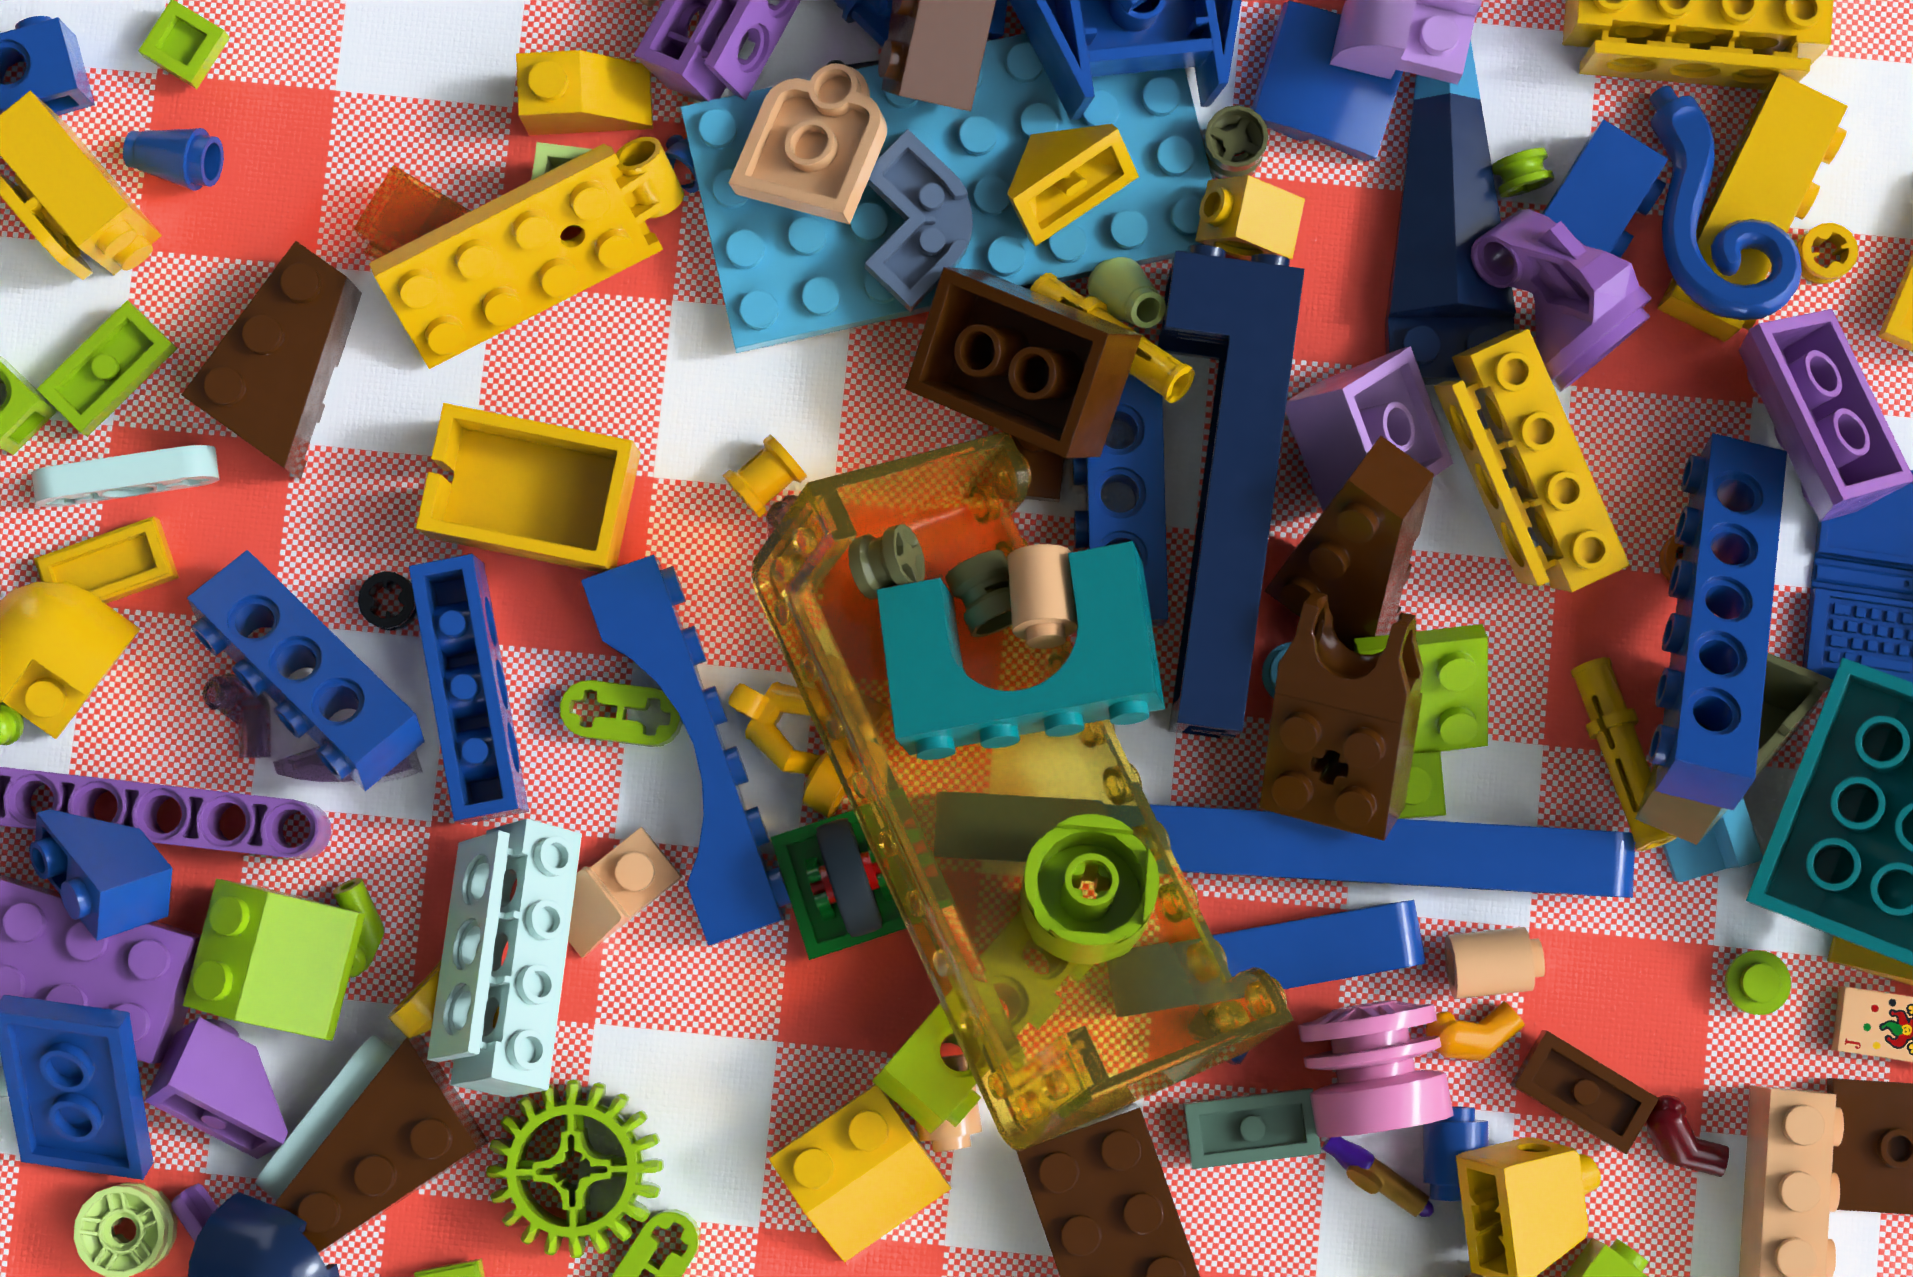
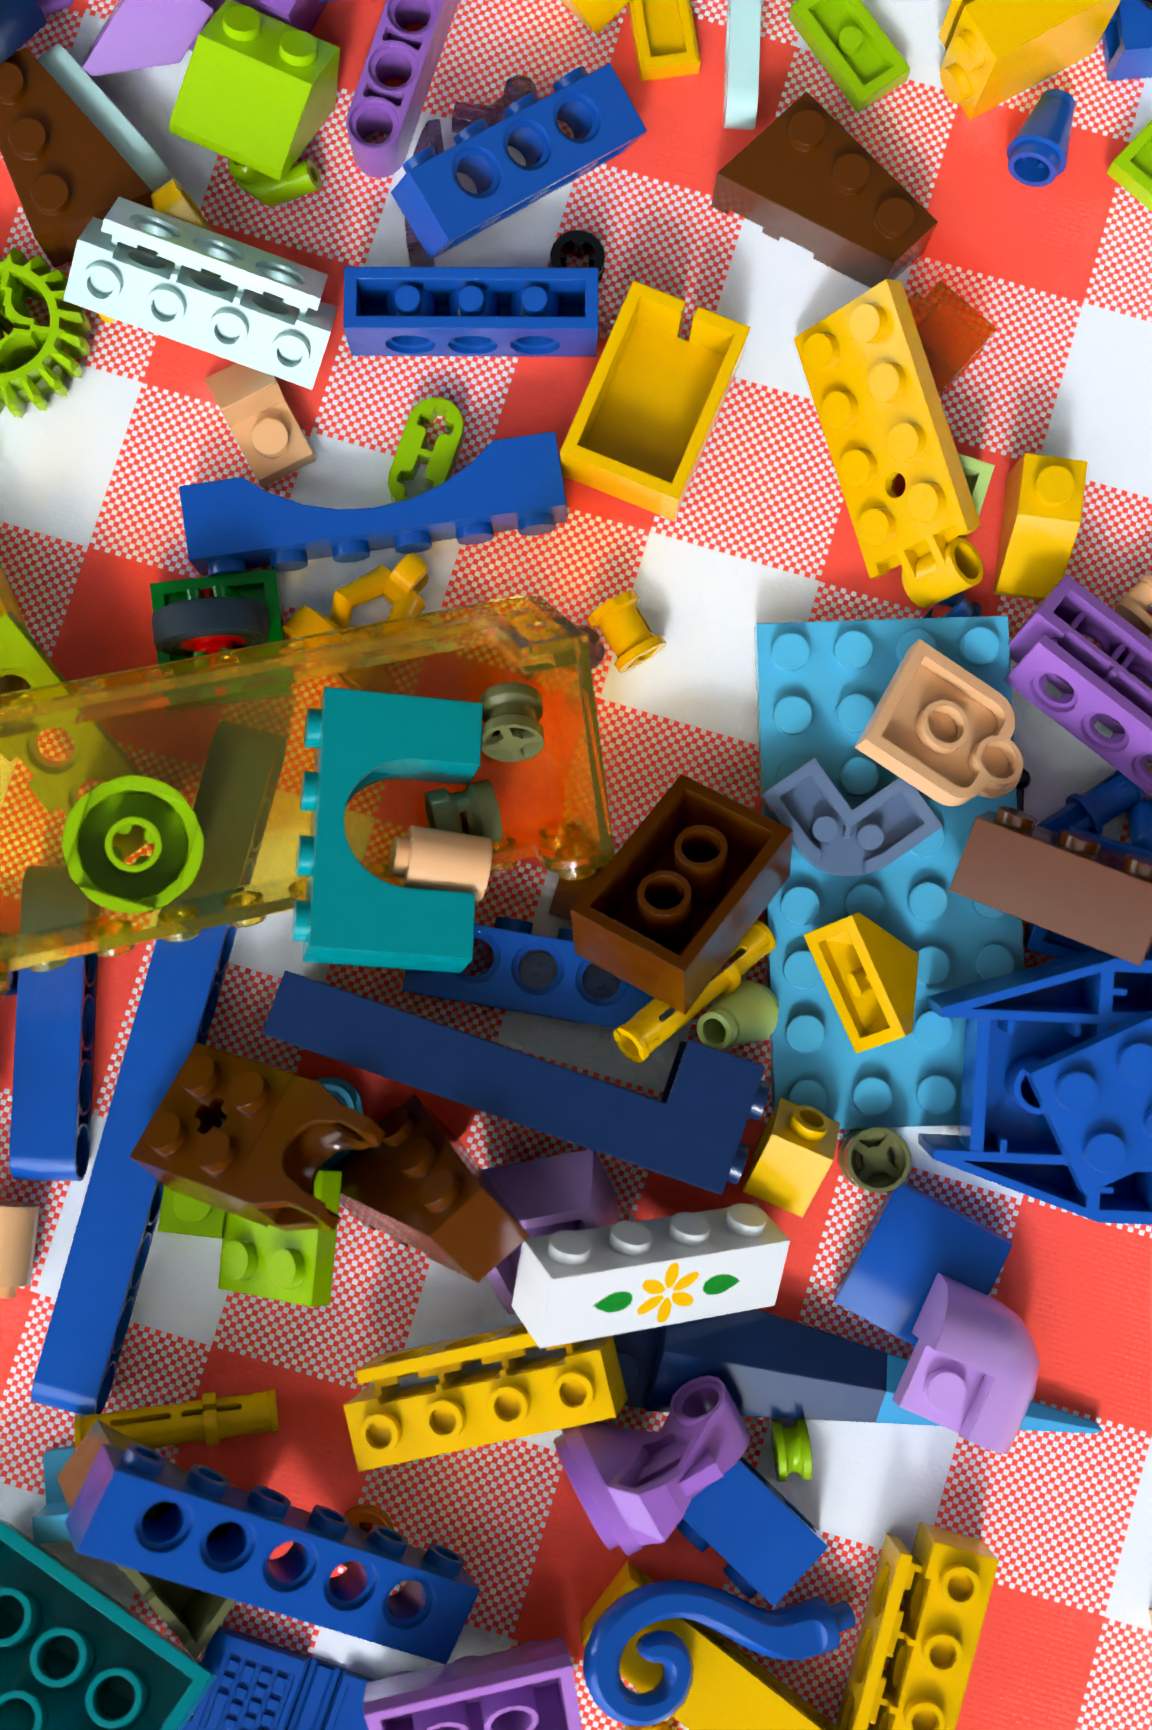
camera: 95 degrees right, 0 degrees up
none -> white brick [512,1203,790,1348]

